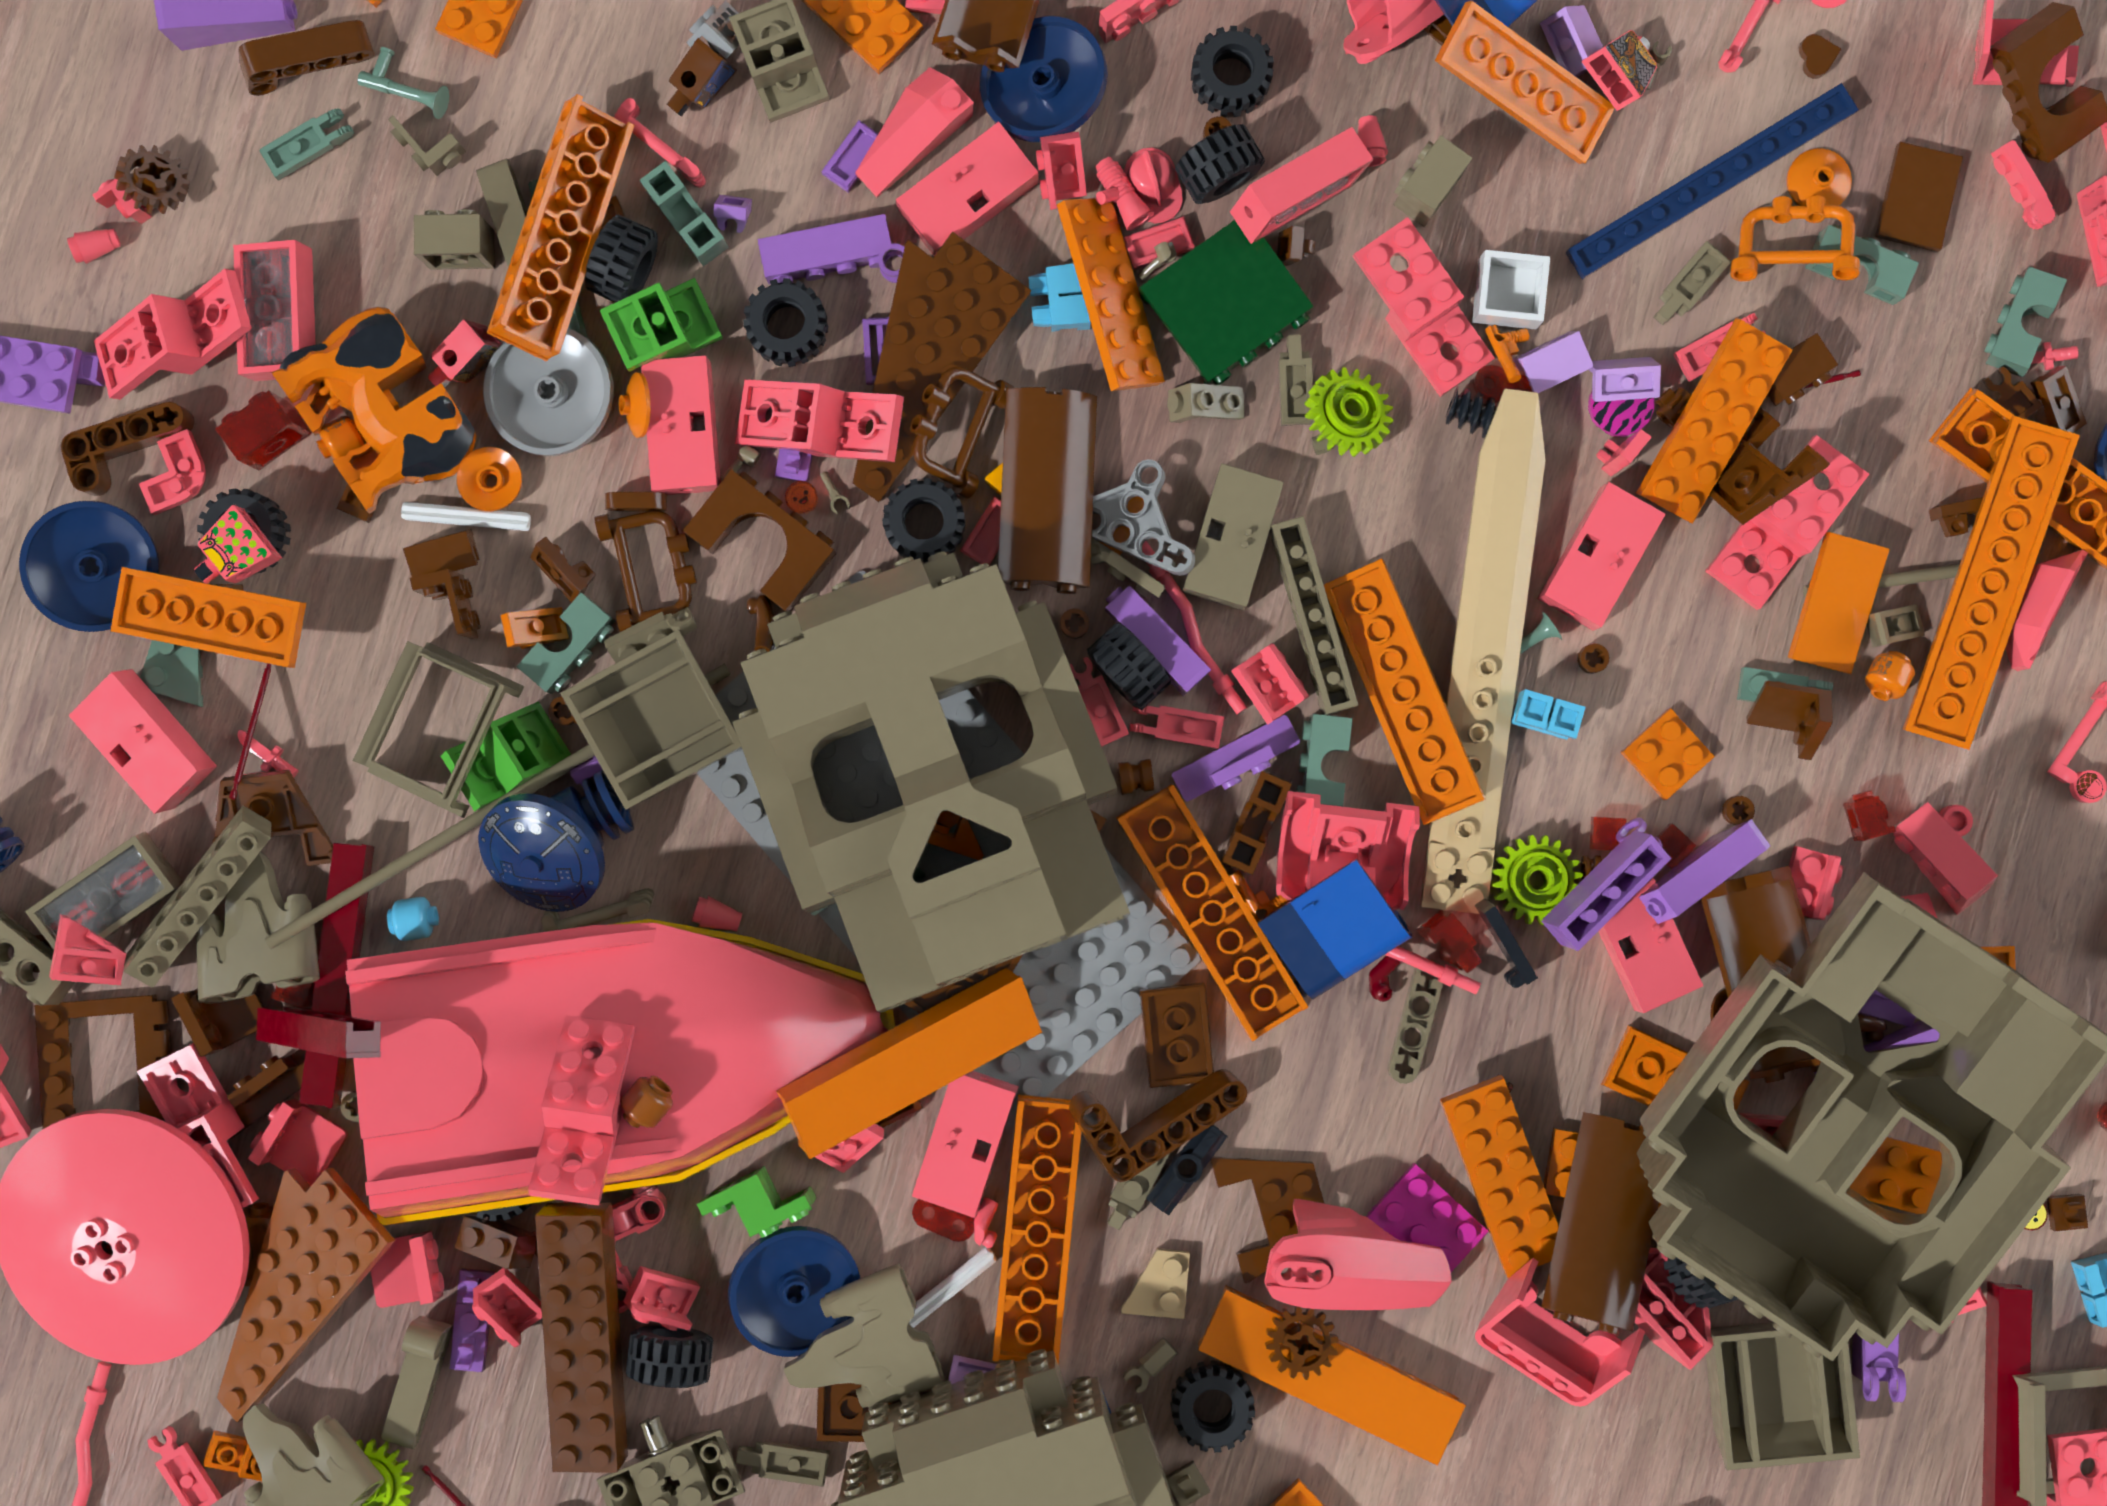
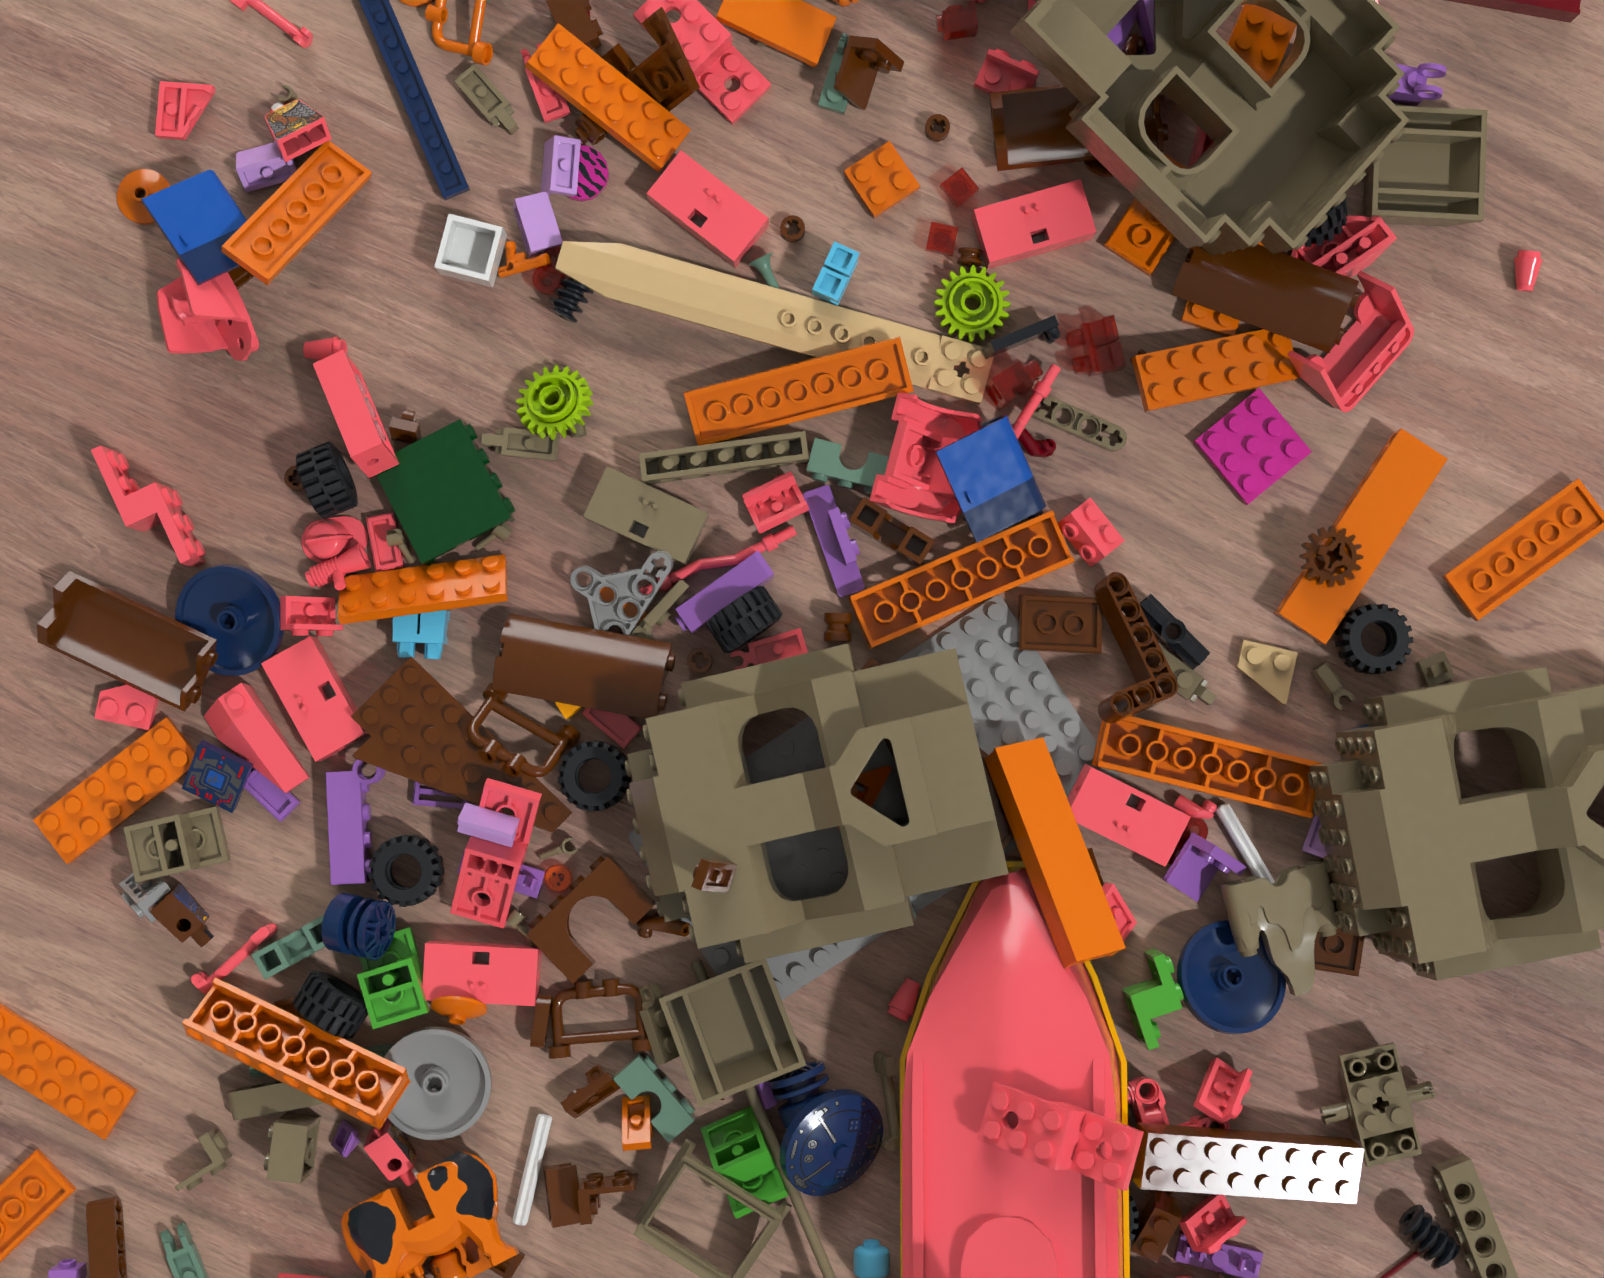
camera: 85 degrees left, 0 degrees up
sand green piece [357,47,450,119] -> none
orange dish [456,447,522,512] -> none
reddish brown bush [548,696,574,726] -> none
dark orange head [621,1076,673,1128] -> none
black tyre [626,1325,714,1388] -> none
medium lavender tile [714,195,752,233] -> none
dark tan hinge [736,1441,830,1487] -> none
coral hinge [1129,705,1224,749] -> none
dark tan bracket [1167,383,1245,423] -> none
black tyre [1191,26,1274,117] -> none
reddish brown wing [1210,1156,1325,1283] -> none
orange hose [1229,870,1290,923] -> none
coral piece [1264,1199,1452,1310] -> none
coral bracket [1353,217,1495,397] -> none
dark tan brick [1394,135,1473,227] -> none
medium lavender hinge [1541,818,1671,951] -> none
coral hinge [1596,429,1651,476] -> none
medium lavender slope [1639,819,1771,924] -> none
none -> dark blue tile [182,740,253,813]
none -> dark blue wheel [321,893,396,960]
none -> medium lavender slope [331,1119,360,1157]
none -> lavender panel [457,803,520,848]
none -> dark tan hand [475,523,513,551]
none -> reddish brown hinge [691,858,737,893]
none -> coral bracket [1057,497,1125,567]
none -> clear red hips [1065,315,1126,376]
none -> medium lavender bracket [1163,832,1246,902]

